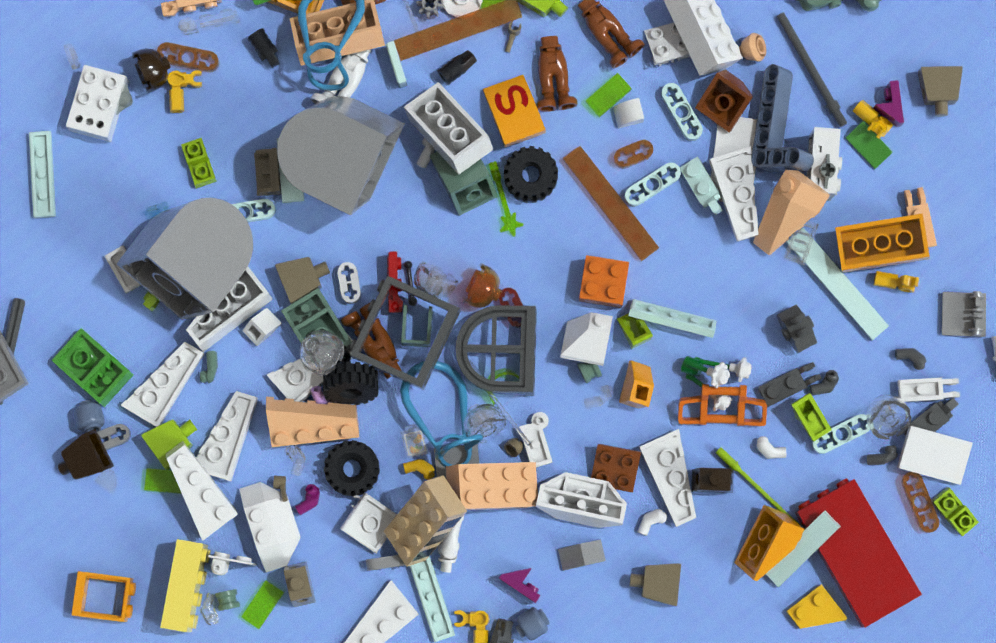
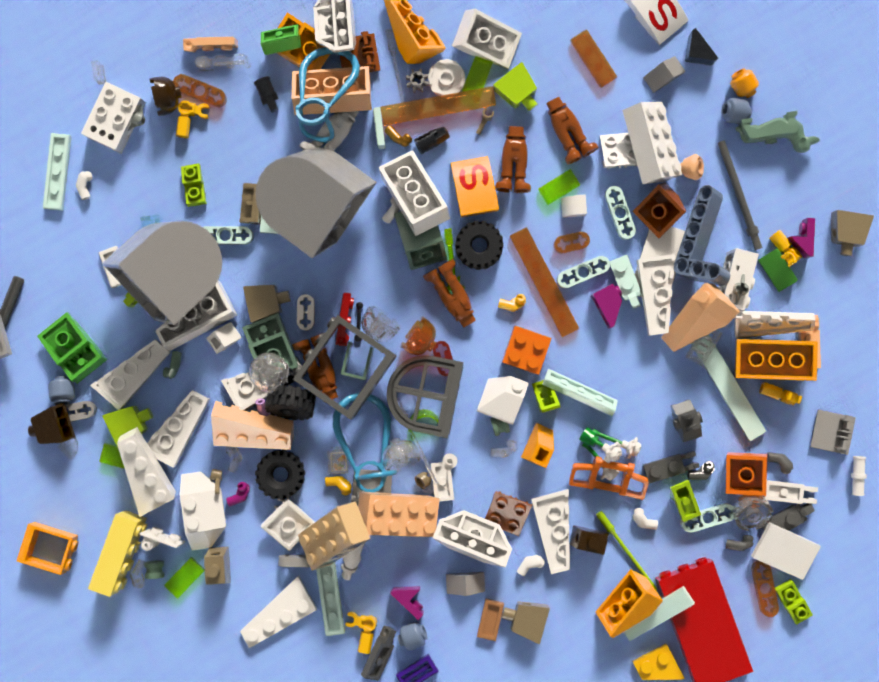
camera: 10 degrees right, 5 degrees up
none -> white arm [76,171,92,200]
none -> pearl gold arm [385,125,413,147]
none -> dark orange piece [423,259,476,328]
none -> medium nougat tile [477,598,504,641]
none -> yellow arm [498,294,526,312]
none -> magenta slope [590,284,622,329]
none -> orange brick [726,452,768,496]
none -> white wing [734,311,815,339]

